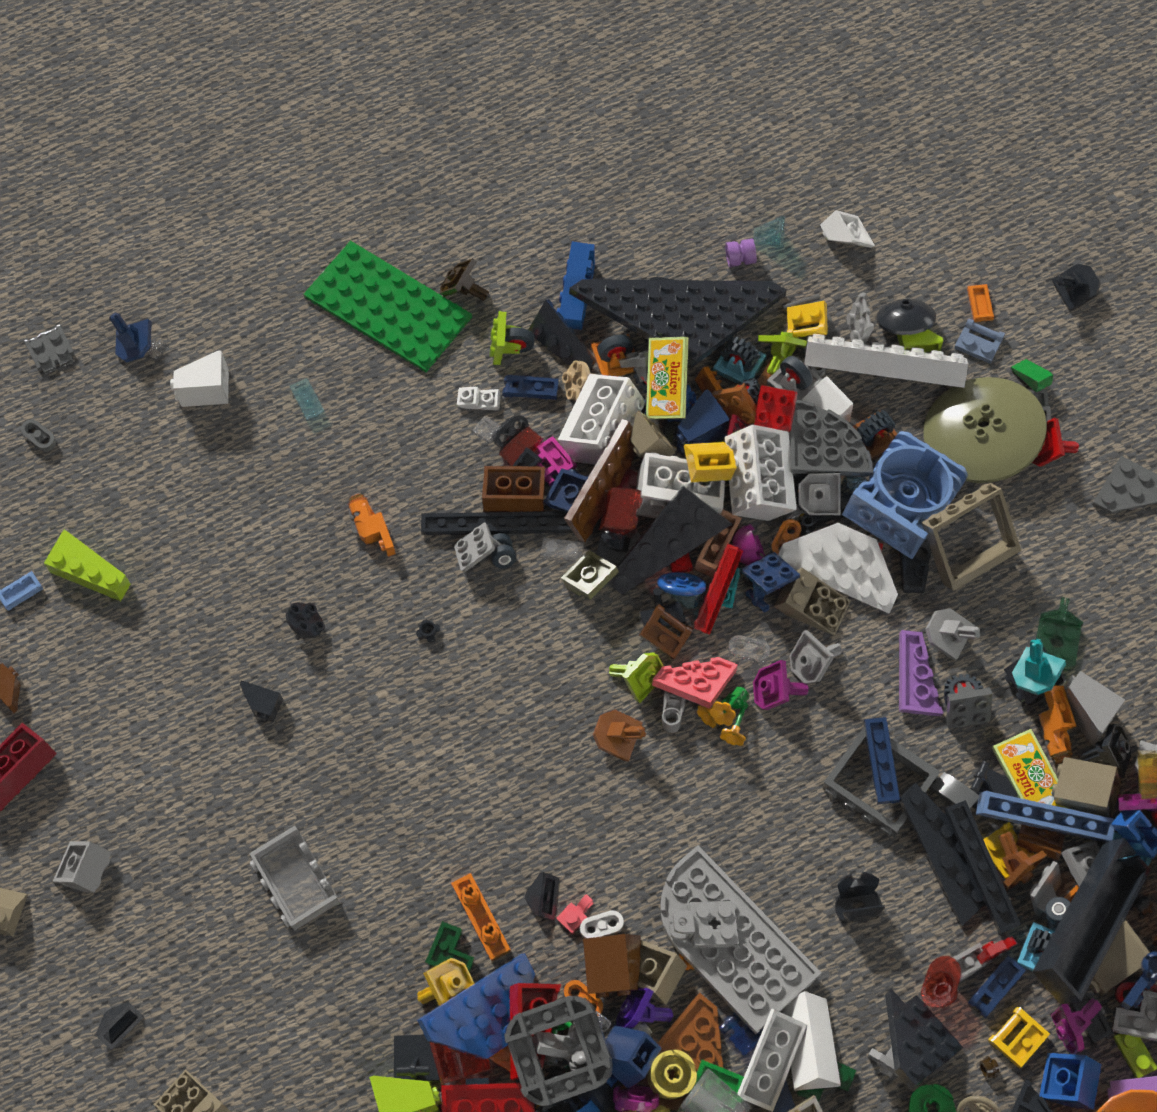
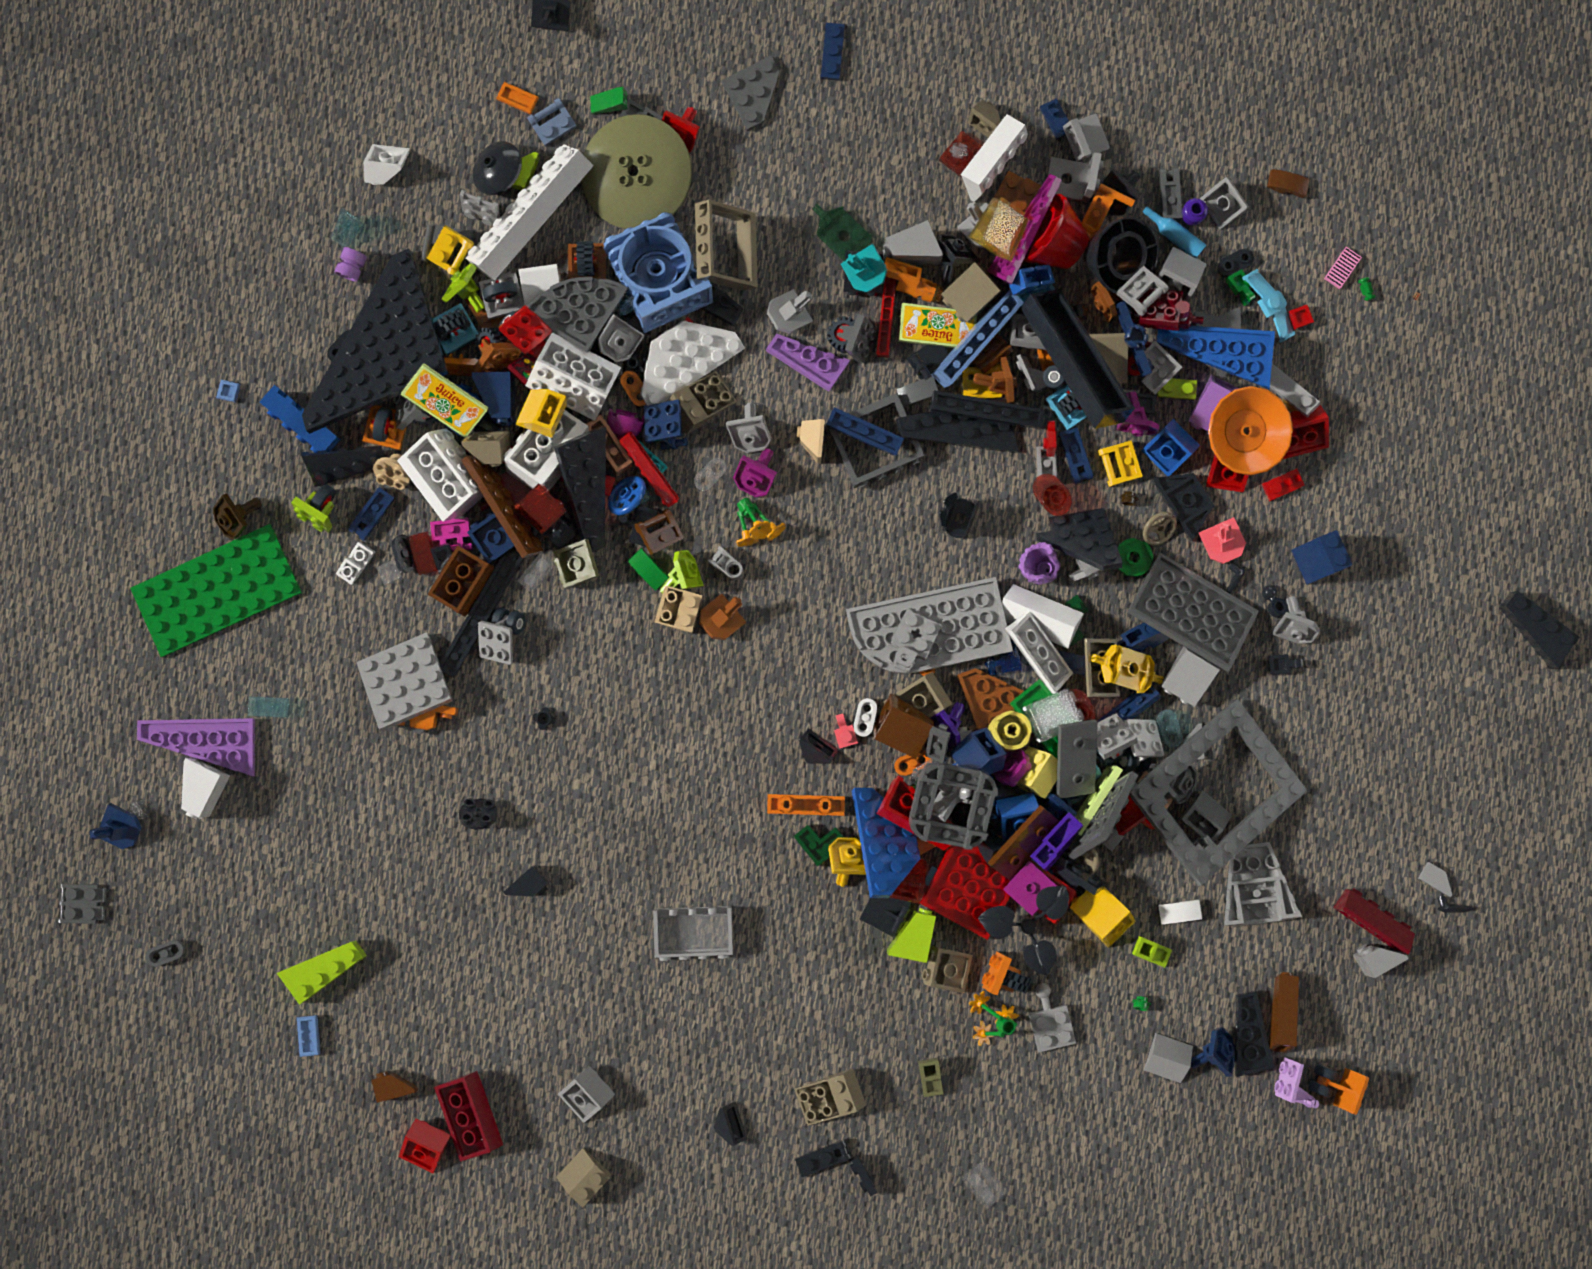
camera: 65 degrees left, 20 degrees up
coral plate [652,657,738,709] -> none
none -> medium lavender wing [137,718,255,776]
none -> medium blue tile [216,380,240,403]
none -> light grey plate [356,632,452,731]
none -> green slope [628,548,669,591]
none -> tan slope [655,585,703,634]
none -> tan slope [797,419,825,464]
none -> red piece [876,276,897,358]
none -> dark grey plate [925,724,950,763]
none -> medium lavender hair [1019,542,1060,585]

